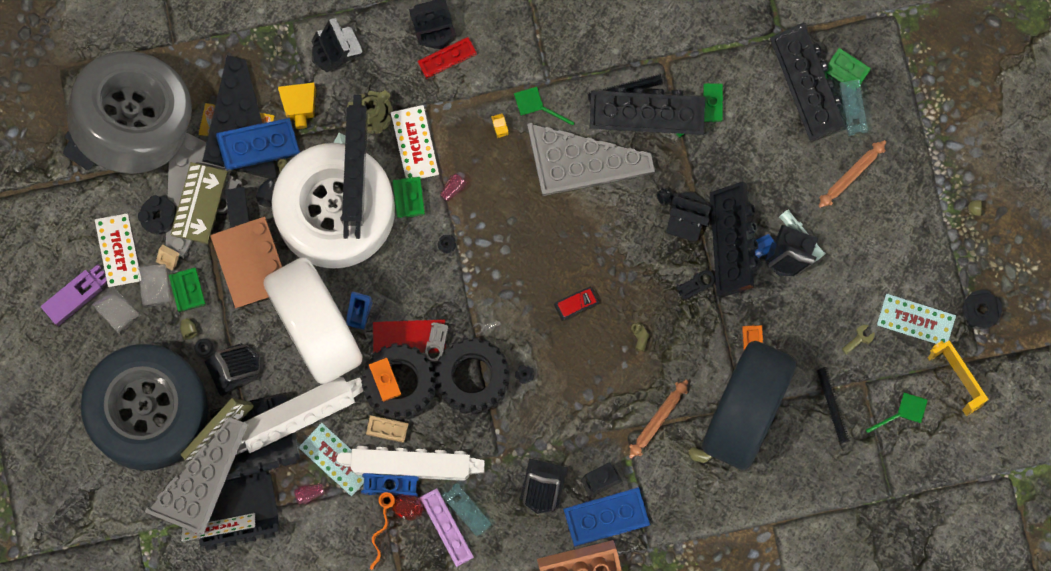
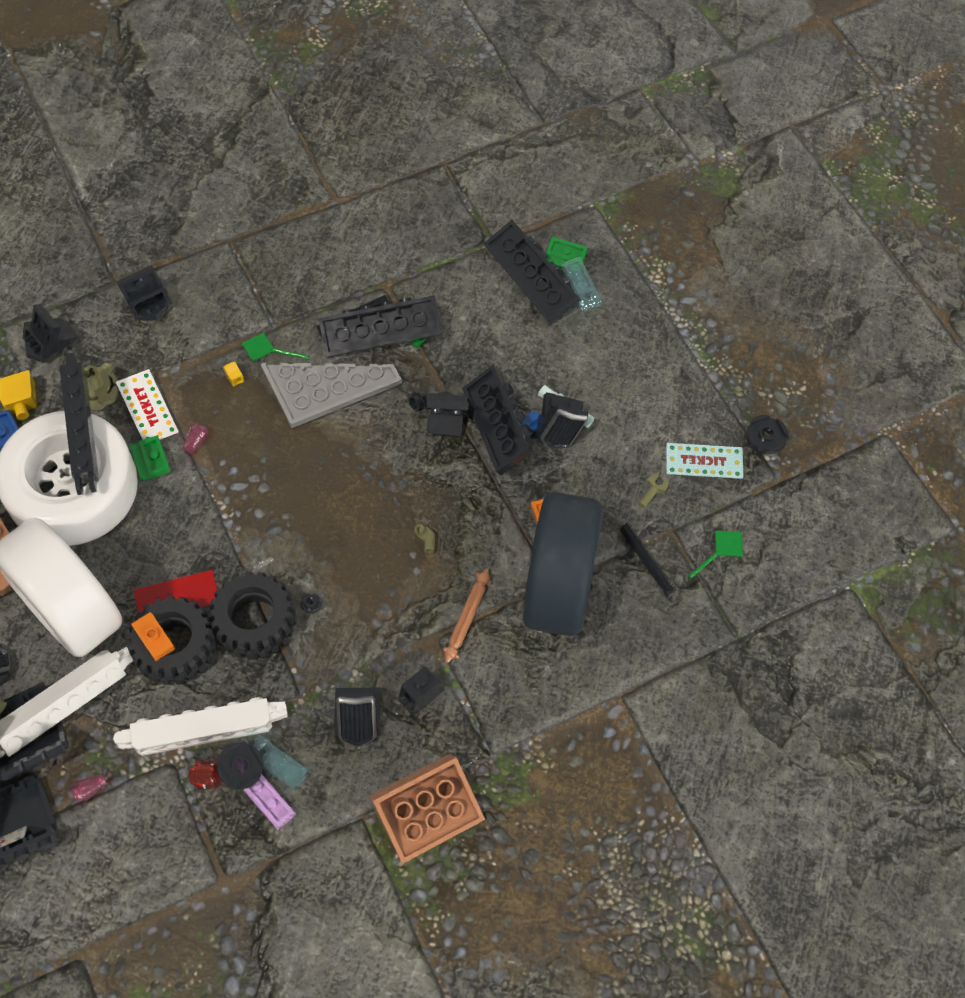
camera: 20 degrees left, 15 degrees down
clear light blue sticker [299,423,364,496] -> none
blue slope [346,291,373,330] -> none
blue piece [361,473,419,498] -> none
tan plate [366,415,409,443] -> none
orange flag [370,492,395,570] -> none
red tile [417,37,477,79] -> none
light grey piece [425,323,449,363] -> none
black plate [437,235,456,254] -> none
slope [554,286,599,321] -> none
blue tile [563,487,650,547] -> none
black piece [676,270,715,301] -> none
olive arm [688,447,713,463] -> none
green plate [703,83,723,122] -> none
nougat wheel [819,140,886,208] -> none
yellow panel [928,341,989,416] -> none
olive hinge [968,200,982,216] -> none
none -> black plate [216,742,264,790]

